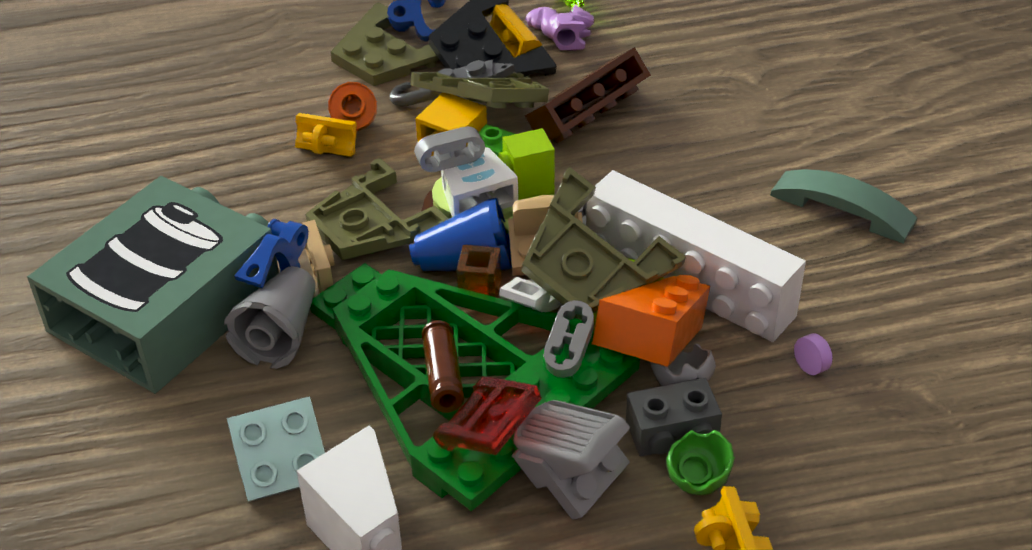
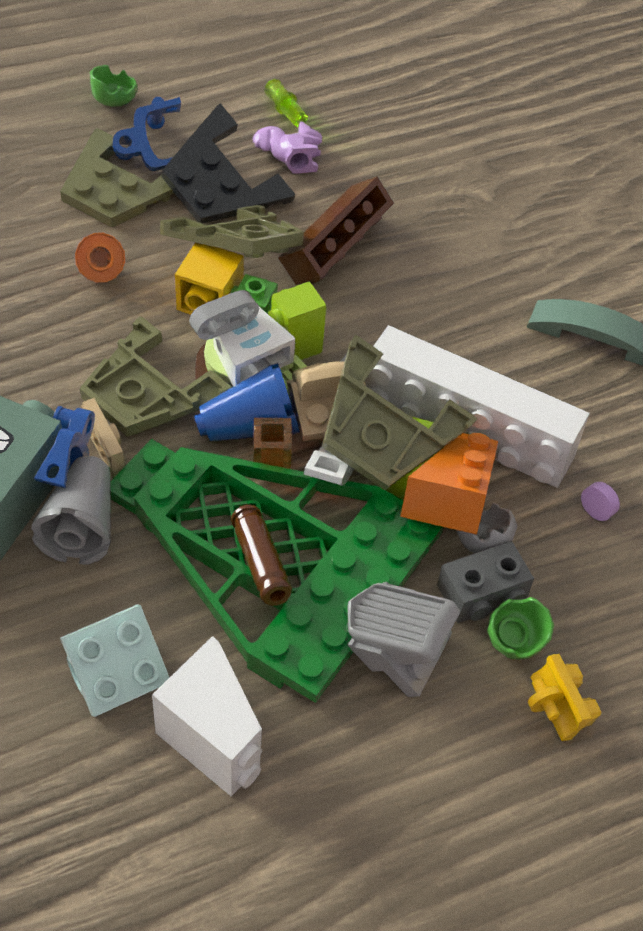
camera: 15 degrees left, 10 degrees up
yellow hips [295,113,357,157] -> none
dark grey plate [389,59,515,106] -> none
clear red plate [433,376,542,455] -> none
yellow brick [490,4,542,58] -> none
light grey beam [544,300,594,378] -> none

